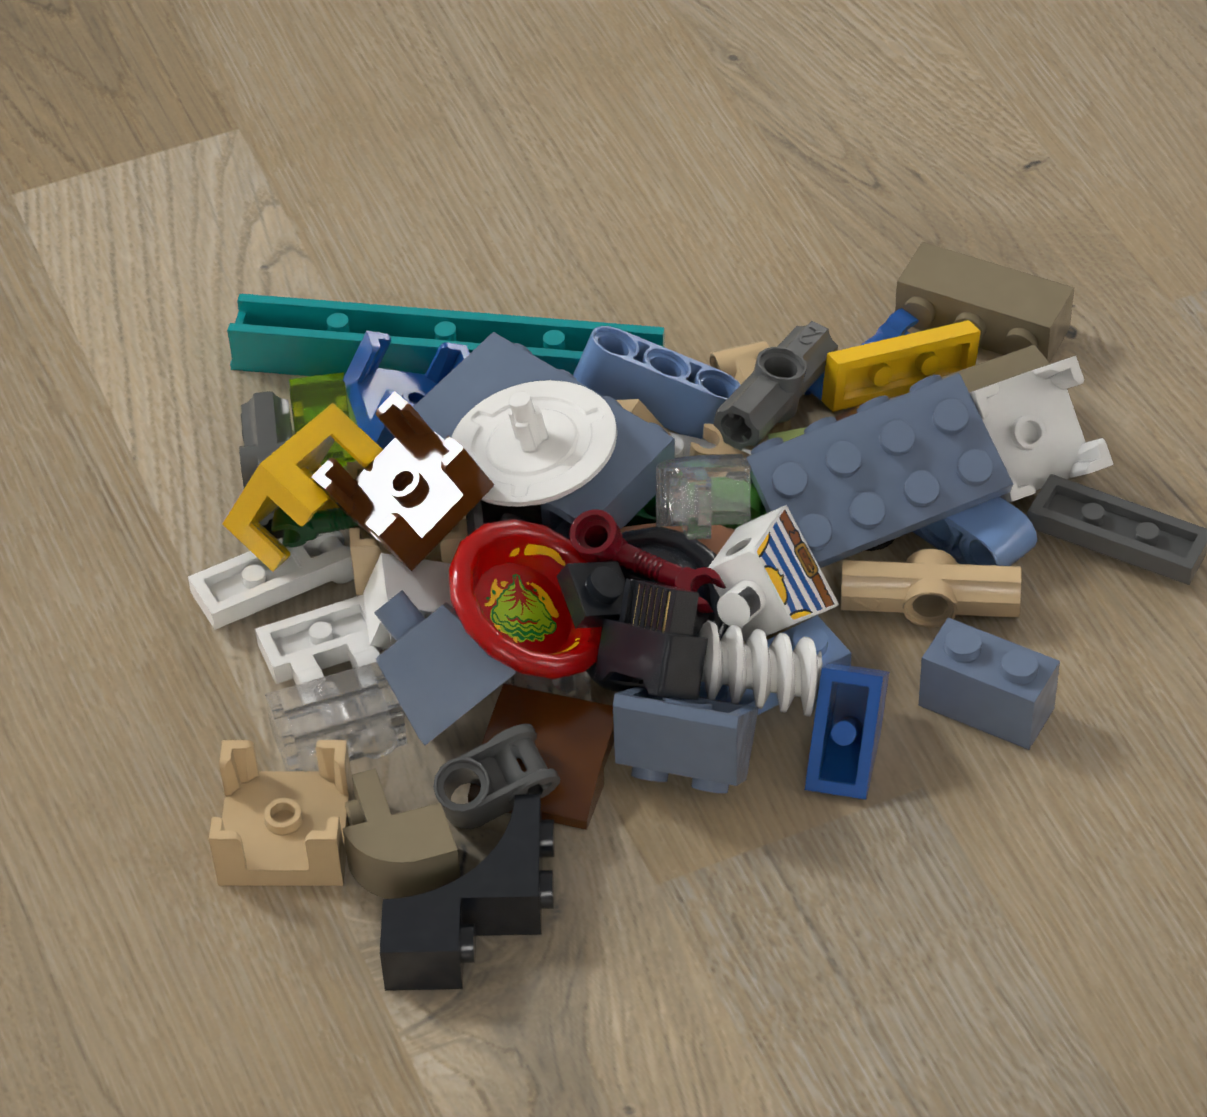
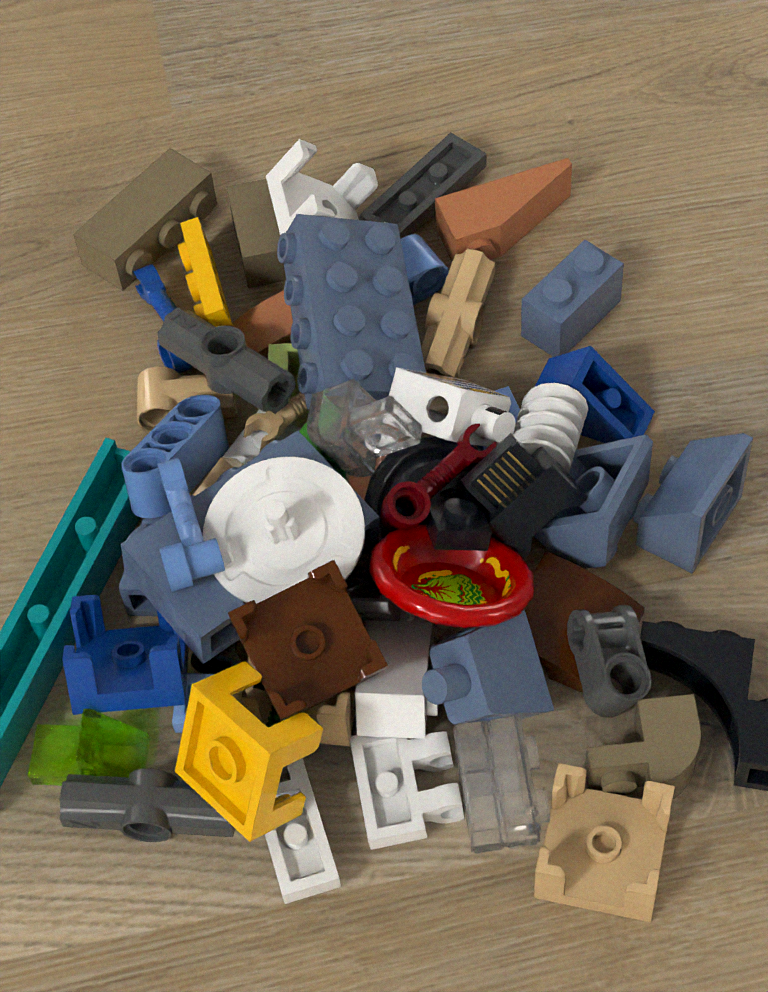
camera: 75 degrees left, 10 degrees up
none -> medium blue brick [157,458,225,592]
none -> nougat slope [435,158,572,261]
none -> sand blue slope [633,433,753,574]

